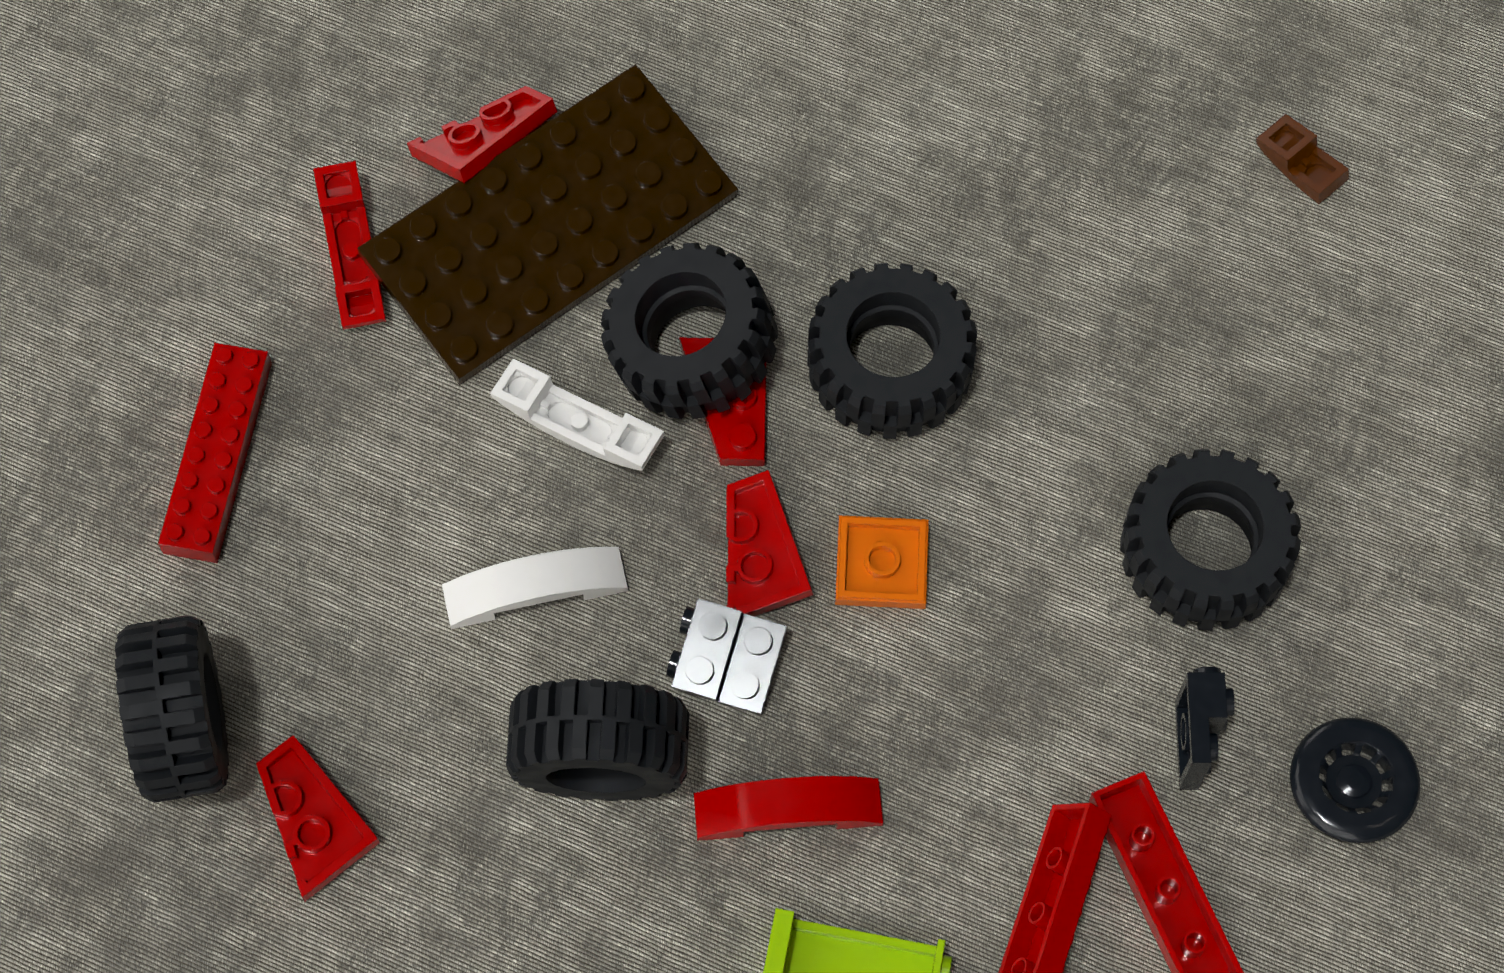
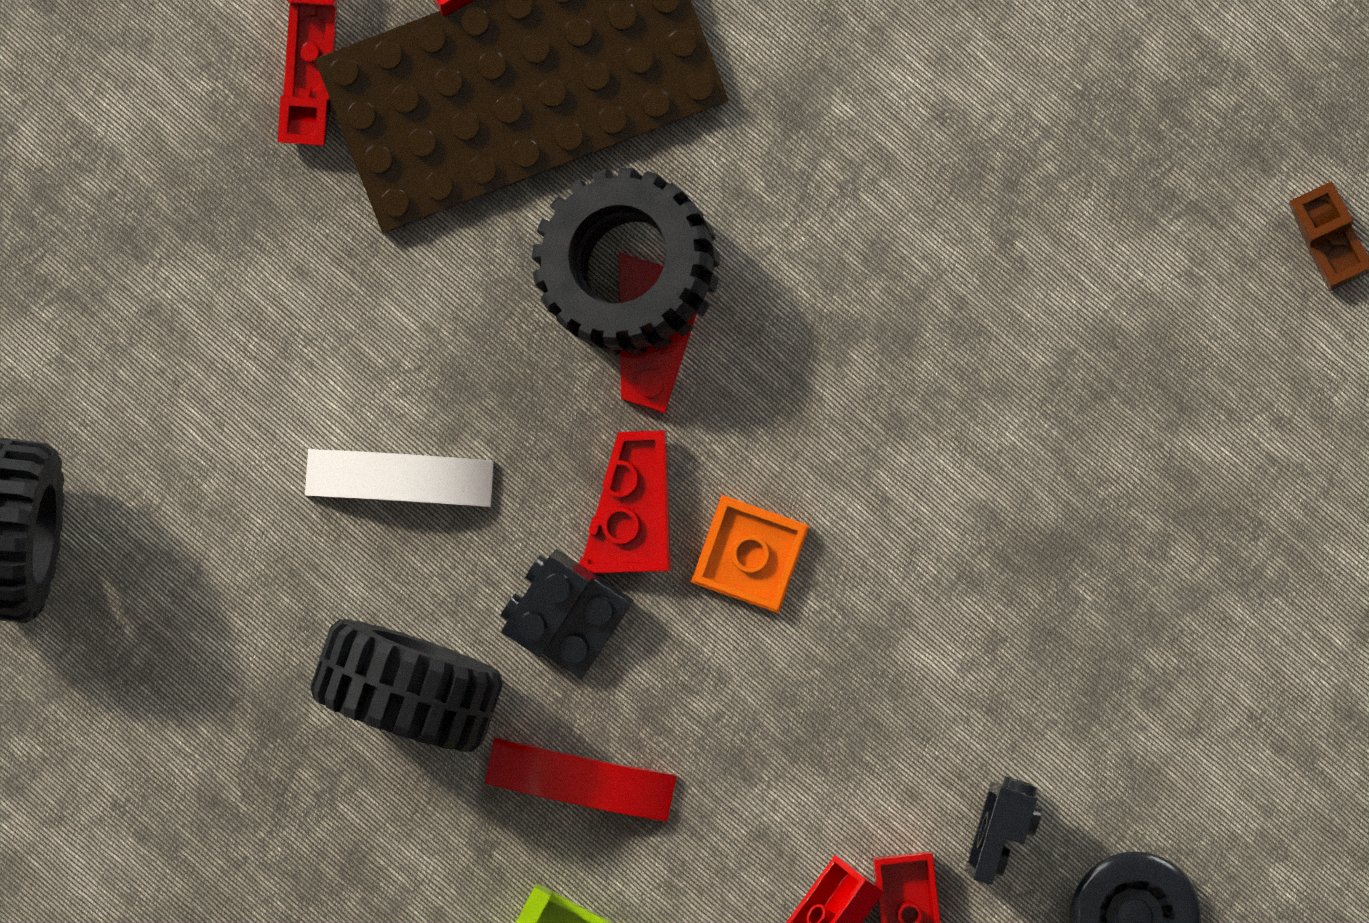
camera: 15 degrees right, 20 degrees up
red piece [158,343,272,563] -> none
red wing [256,735,380,902] -> none
white slope [490,359,665,471] -> none
black tyre [807,263,977,439] -> none
black tyre [1120,449,1301,631] -> none

